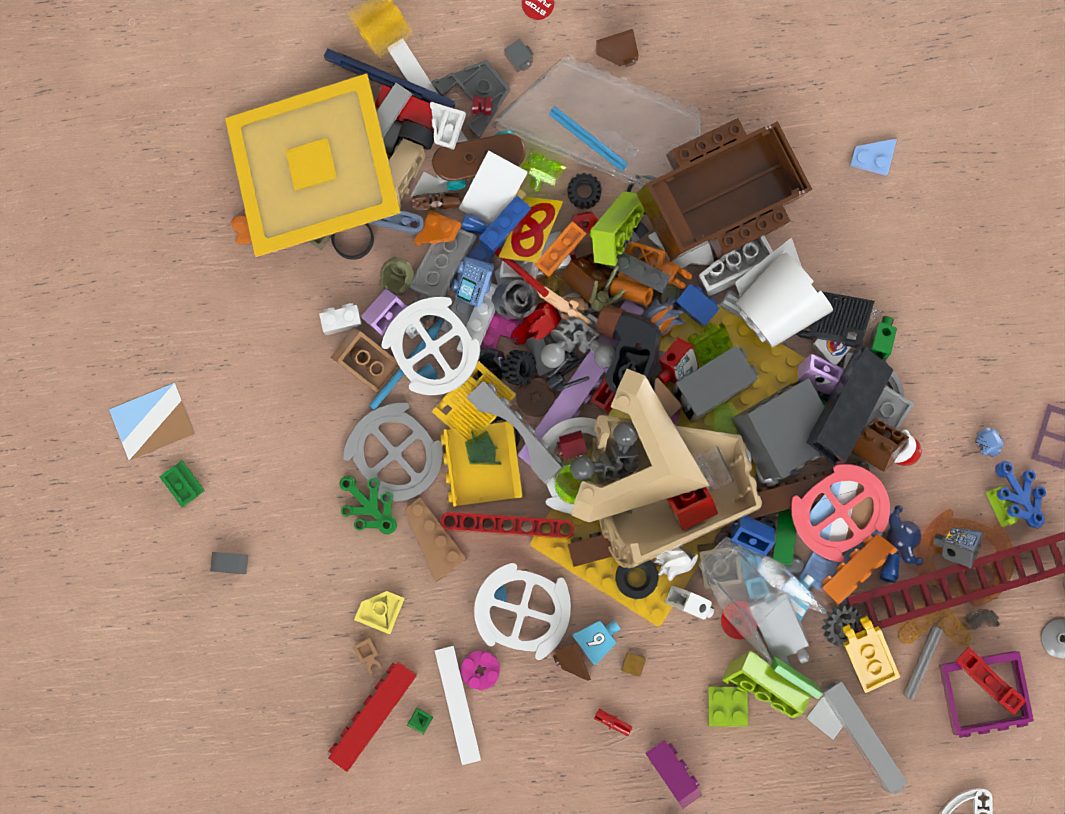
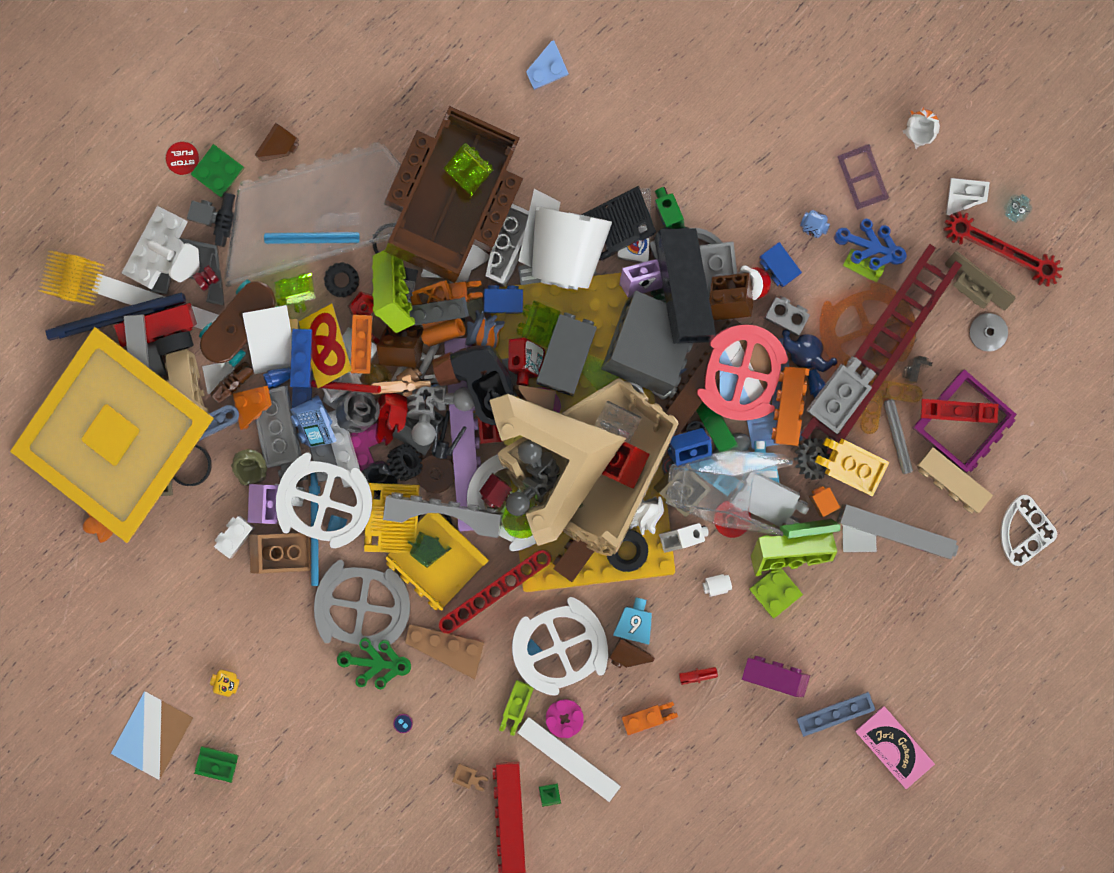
camera: 35 degrees left, 5 degrees up
dark grey beam [210,552,248,574] -> none
light yellow plate [354,591,405,634] -> none
white wing [430,102,466,150] -> none
olive plant [589,265,625,312] -> none
pearl gold tile [622,652,646,677] -> none
dark grey torso [934,527,983,568] -> none
none -> white plate [122,206,200,289]
none -> green plate [190,144,245,198]
none -> yellow head [210,670,239,697]
none -> black hinge [213,193,235,247]
none -> dark blue tile [393,714,413,733]
none -> clear neon green plate [444,143,493,195]
none -> lime hinge [499,680,534,736]
none -> orange hinge [622,701,678,735]
none -> white brick [702,574,732,597]
none -> blue brick [760,242,802,288]
none -> light grey brick [764,296,810,336]
none -> light grey tile [806,356,876,434]
none -> orange brick [809,486,840,517]
none -> tan brick [916,447,993,514]

